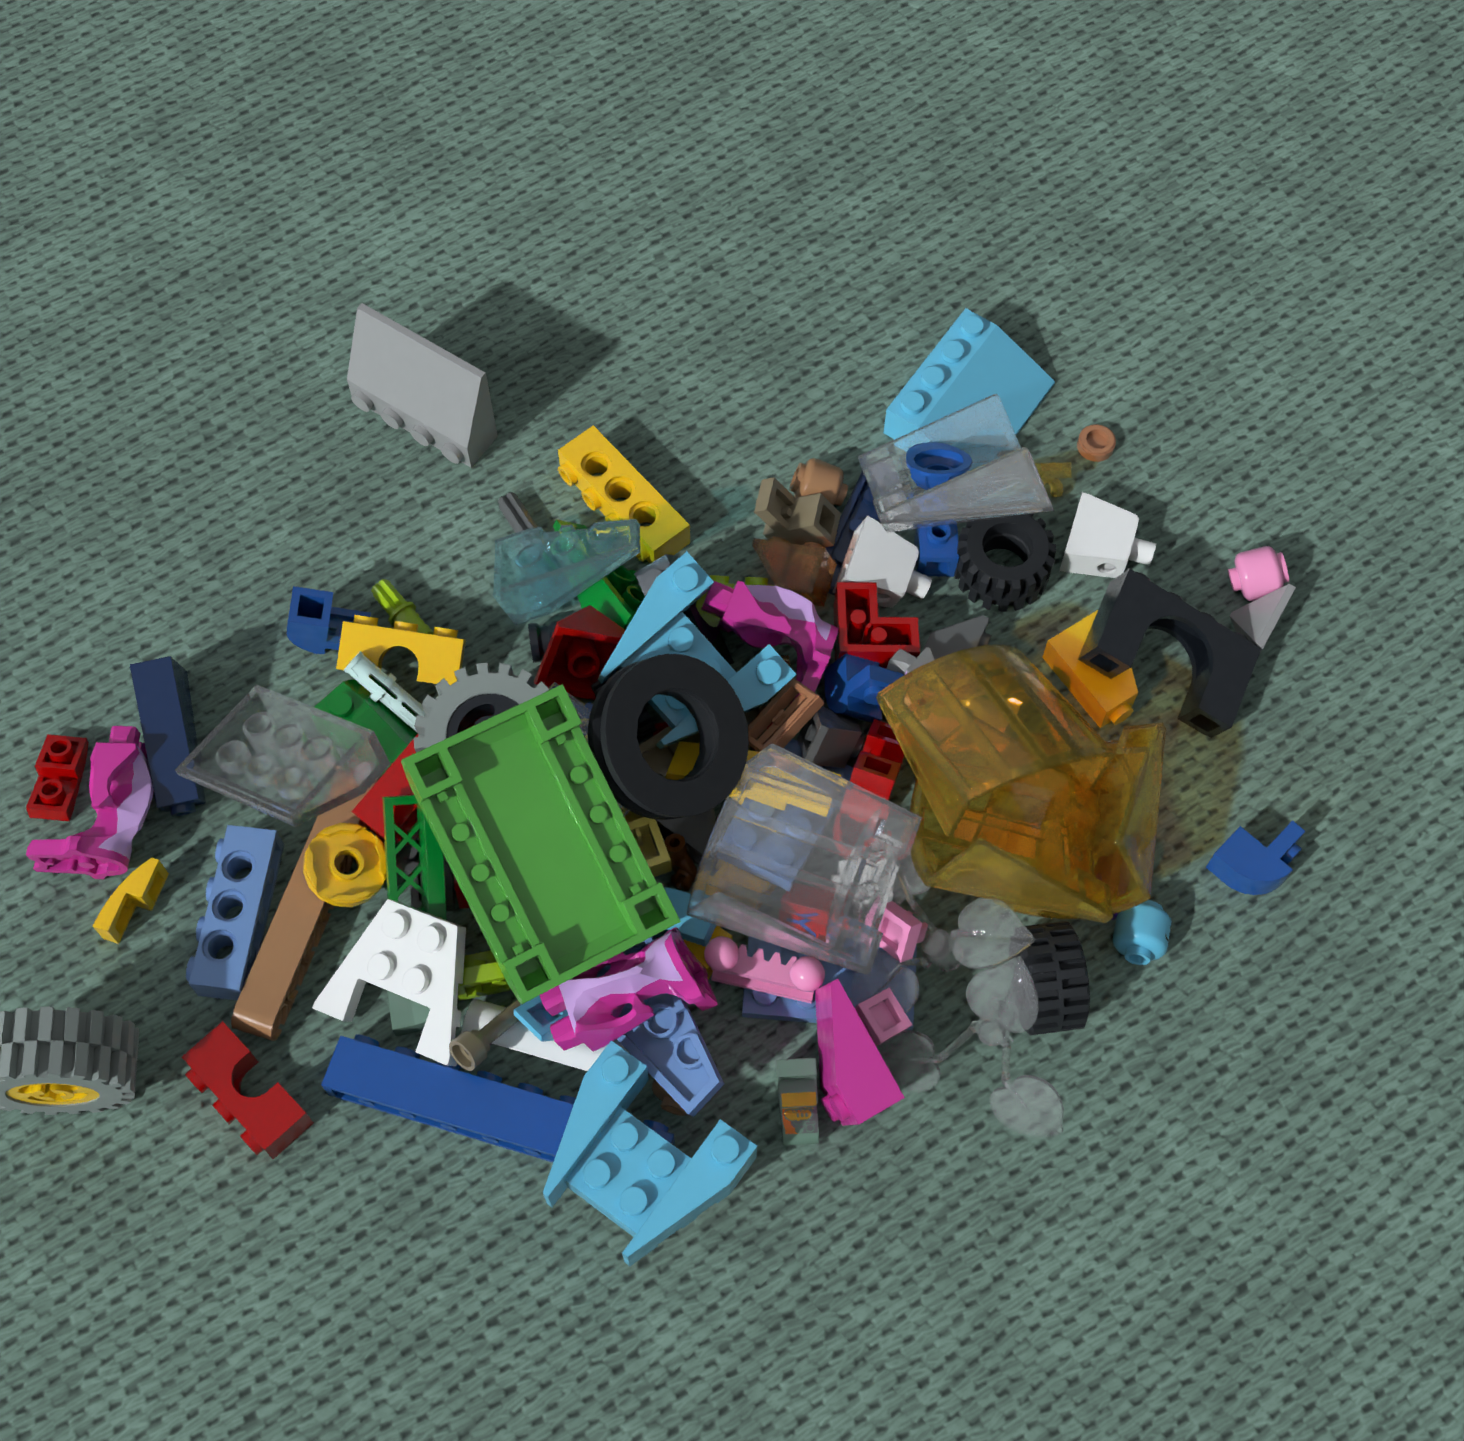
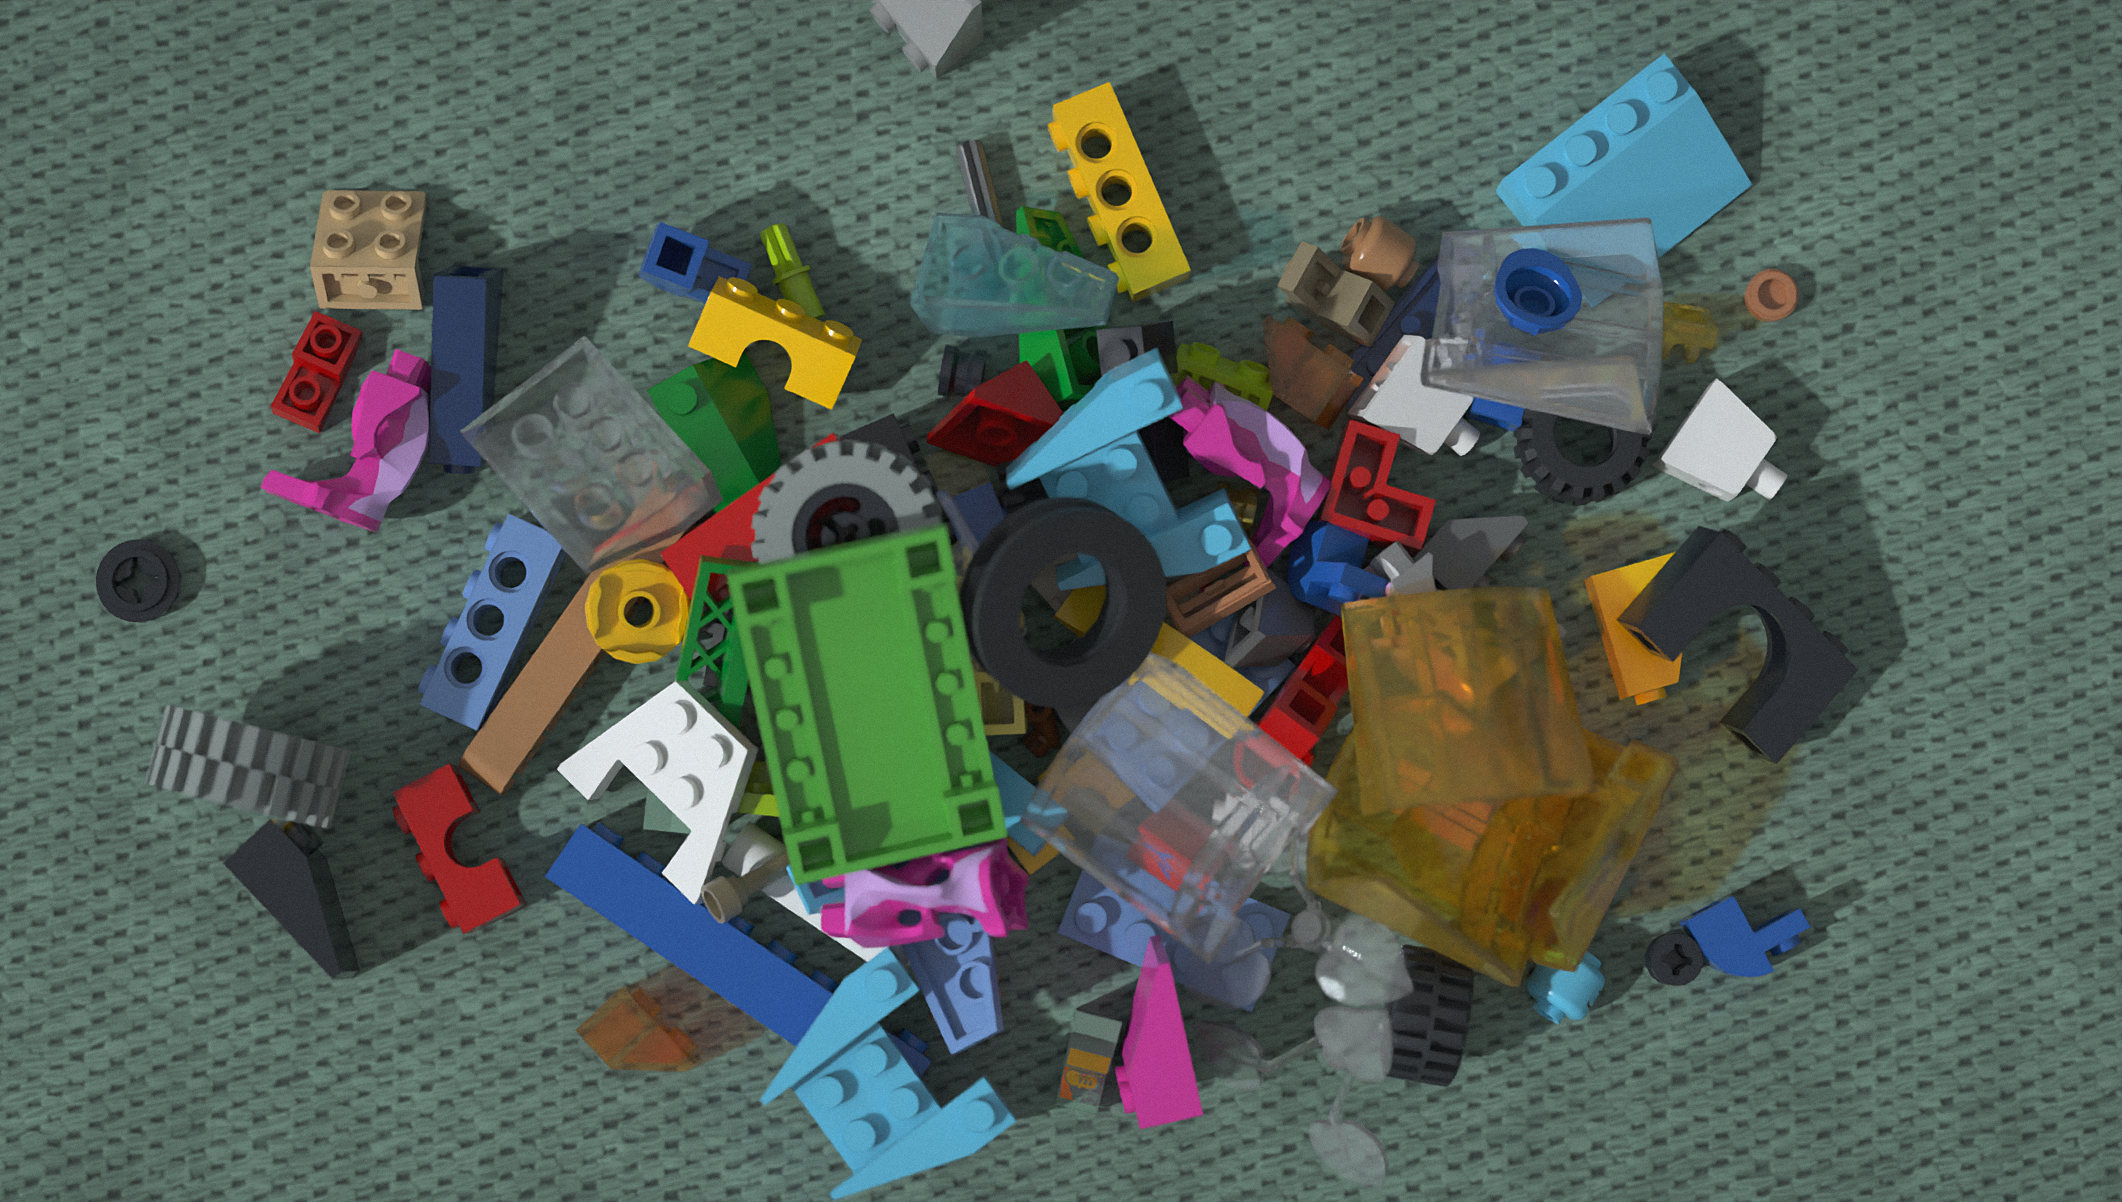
camera: 15 degrees right, 20 degrees up
yellow slope [92,858,169,944] -> none
light aqua pin [343,651,425,732] -> none
bright pink gear [704,936,825,1004] -> none
bright pink tile [854,987,912,1047] -> none
bright pink tile [871,901,928,963] -> none
bright pink head [1228,546,1289,601] -> none
light grey slope [1230,584,1296,657] -> none
none -> black slope [223,818,360,980]
none -> tan bracket [310,190,427,310]
none -> clear orange slope [575,986,699,1072]
none -> black wheel [1644,933,1703,986]

